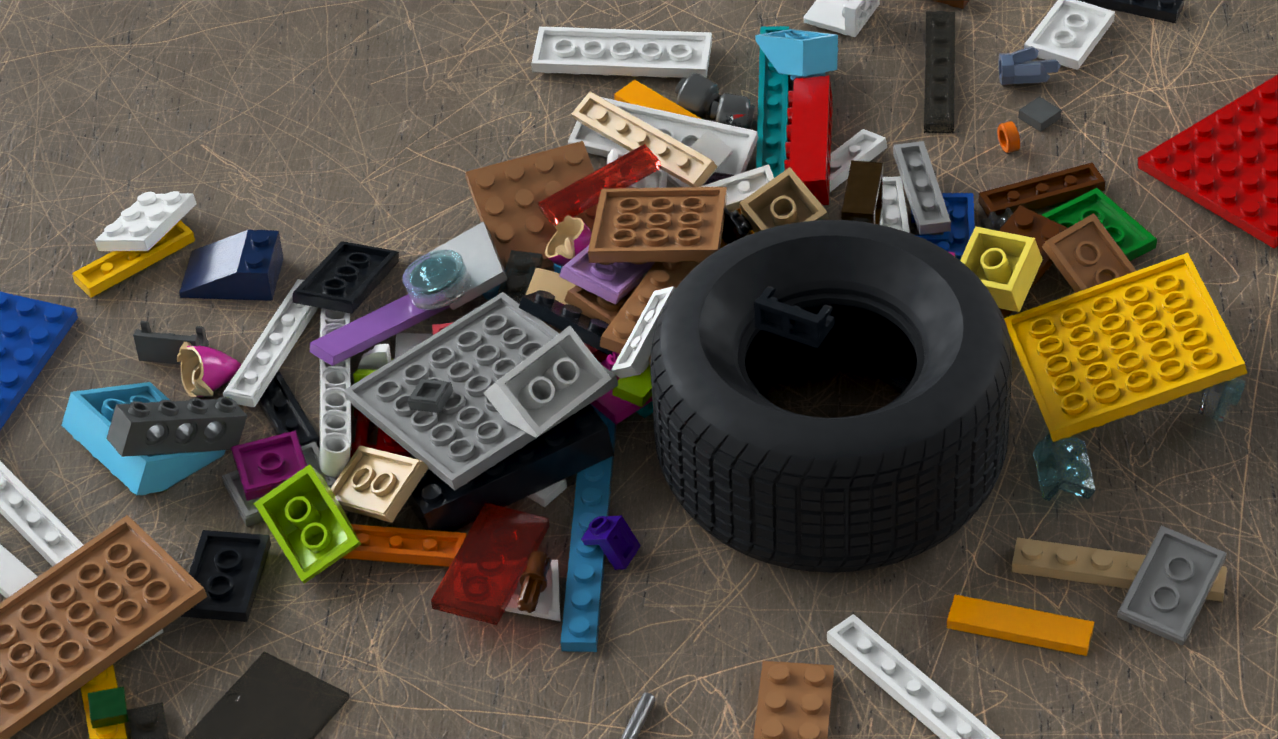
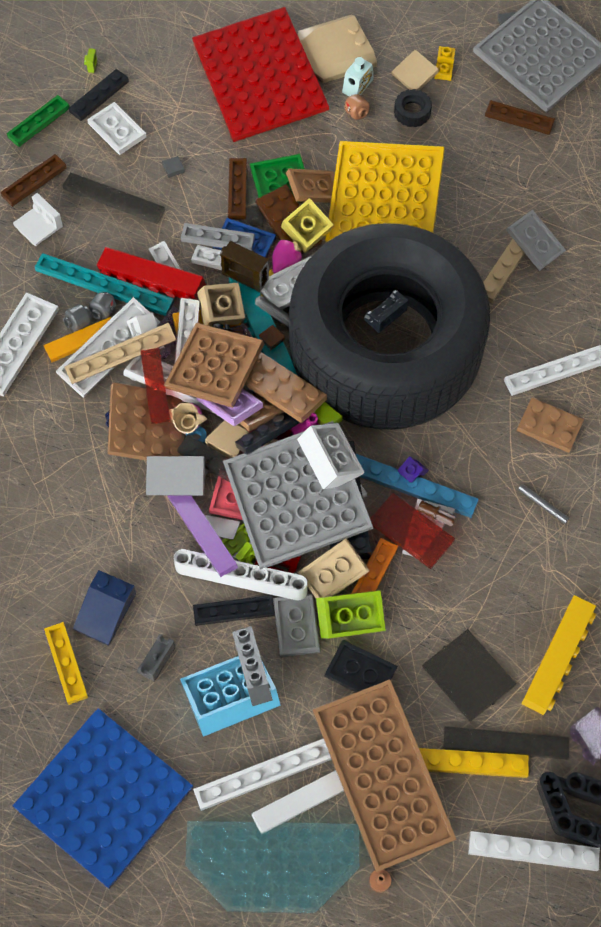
camera: 75 degrees left, 20 degrees up
dark green tile [88,687,129,729] -> none
white plate [94,191,197,251] -> none
hat [177,341,242,397] -> none
white tile [223,279,318,408] -> none
magenta tile [231,430,307,501] -> none
black tile [293,241,399,314] -> none
white tile [358,344,392,370] -> none
clear light blue piece [402,250,471,310] -> none
dark grey tile [408,379,454,413] -> none
white plate [611,286,676,379] -> none
medium azure slope [755,29,838,80] -> none
light orange tile [947,594,1095,656] -> none
orange tile [997,121,1020,153] -> none
sand blue rock [998,46,1061,85] -> none

